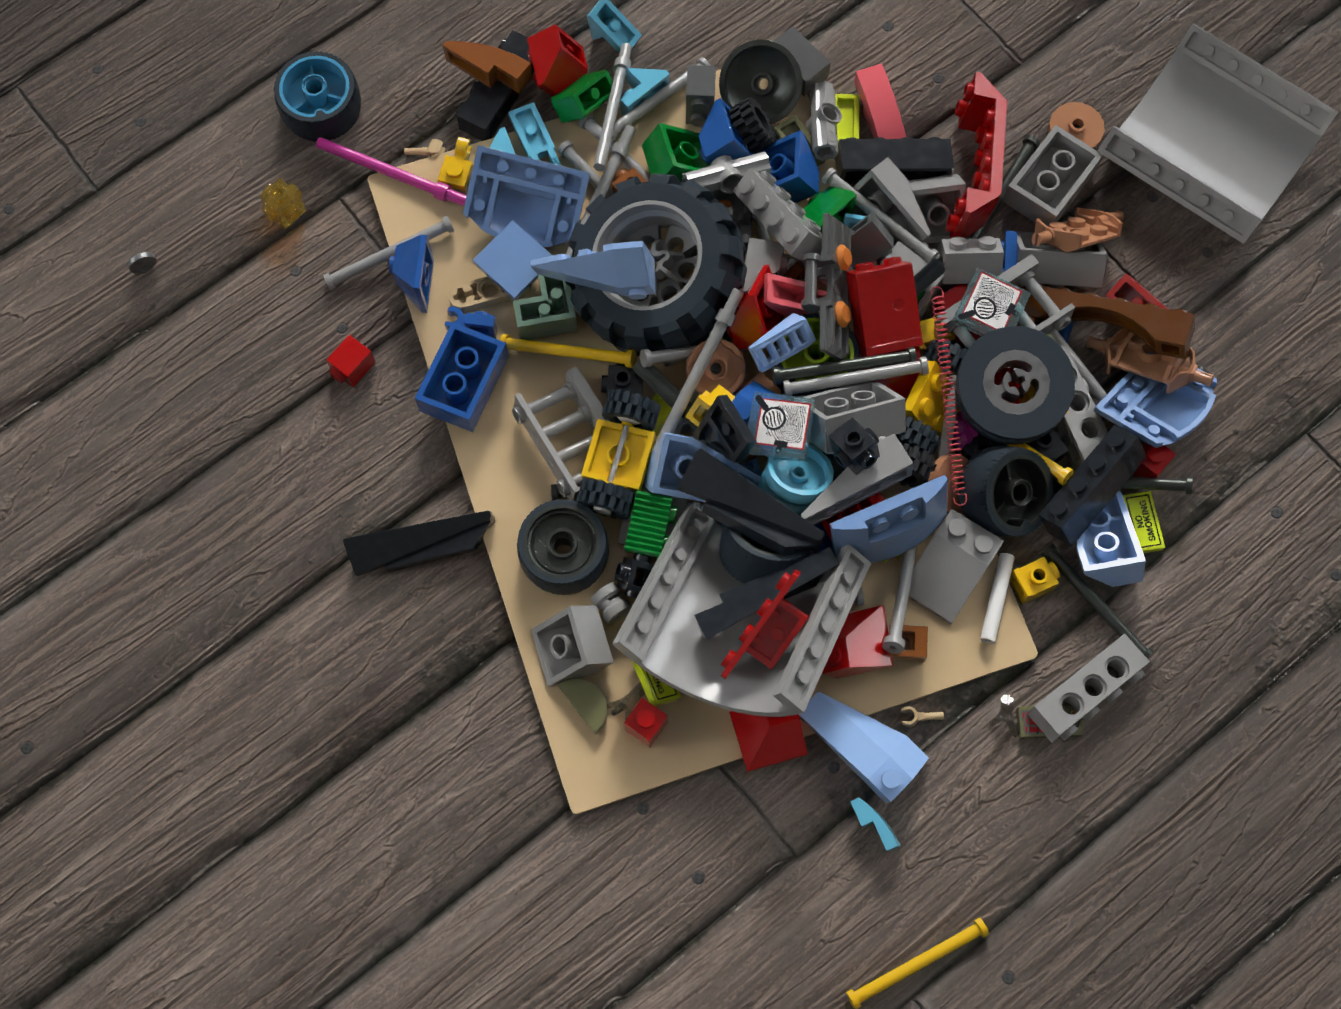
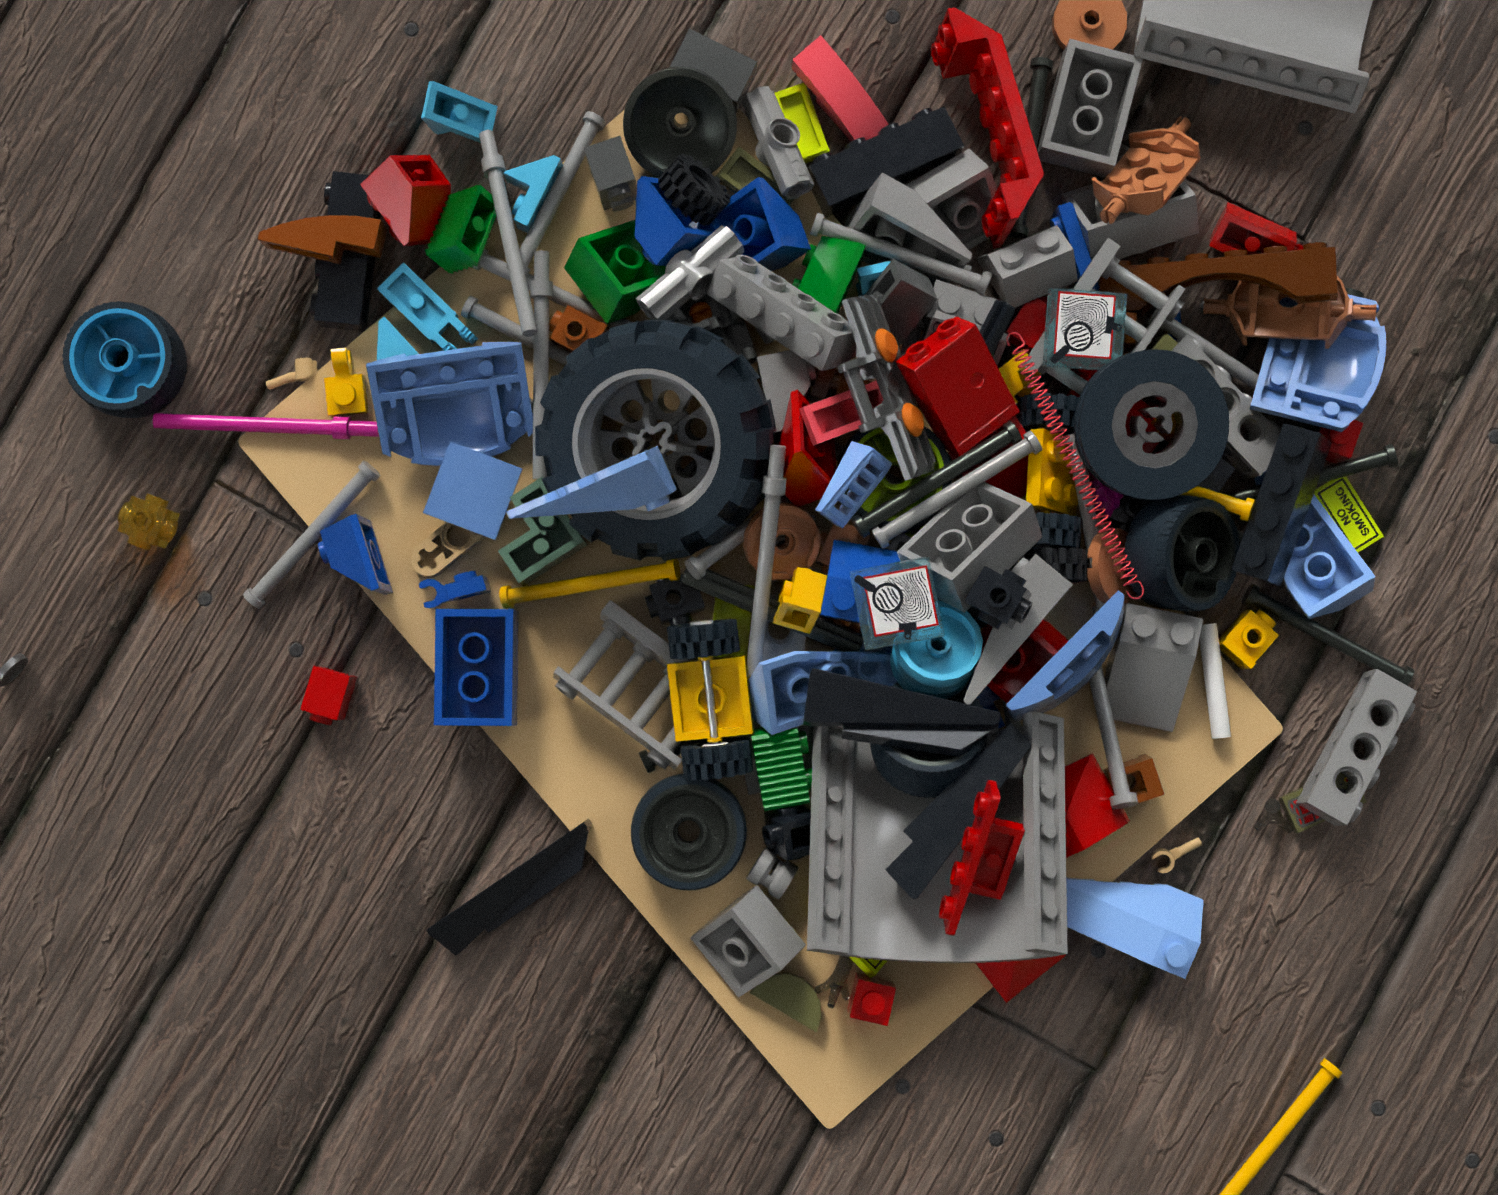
camera: 25 degrees left, 15 degrees up
black wing [693,395,757,463] -> none
medium azure slope [850,798,901,852] -> none

